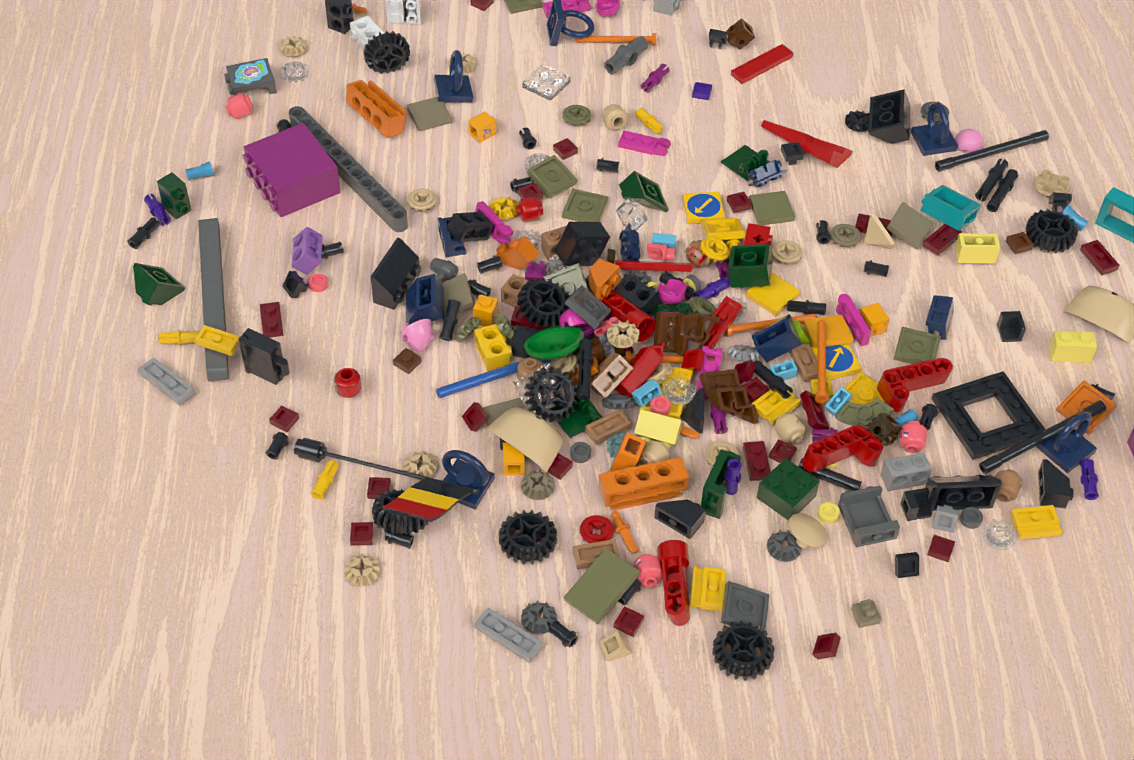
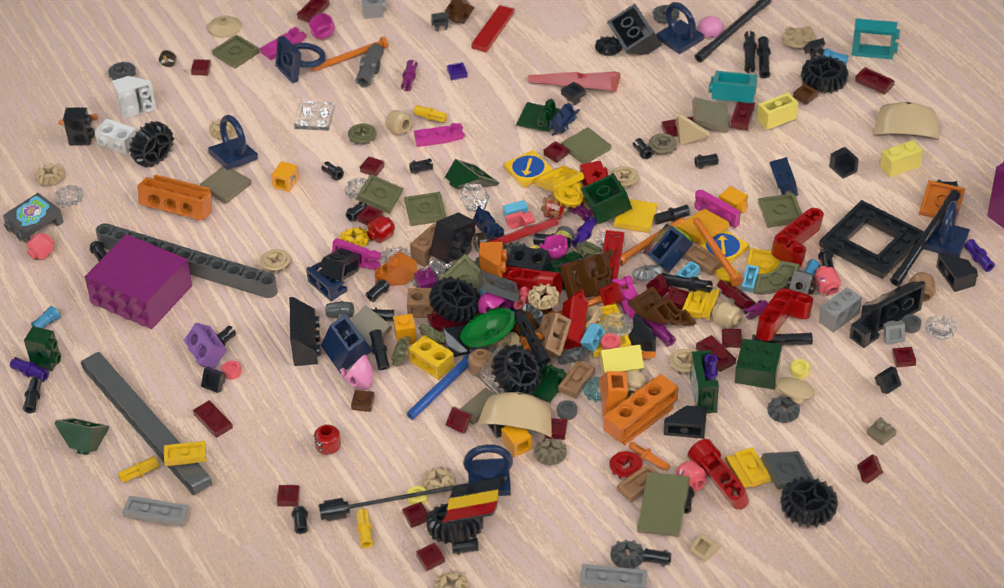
camera: 25 degrees left, 5 degrees down
black piece [239,328,290,385] -> none
black gear [498,509,557,565] -> none
dark red plate [613,606,644,637] -> none
dark grey panel [838,486,900,547] -> none
yellow plate [1010,505,1063,540] -> none
none -> light yellow tile [407,486,428,505]

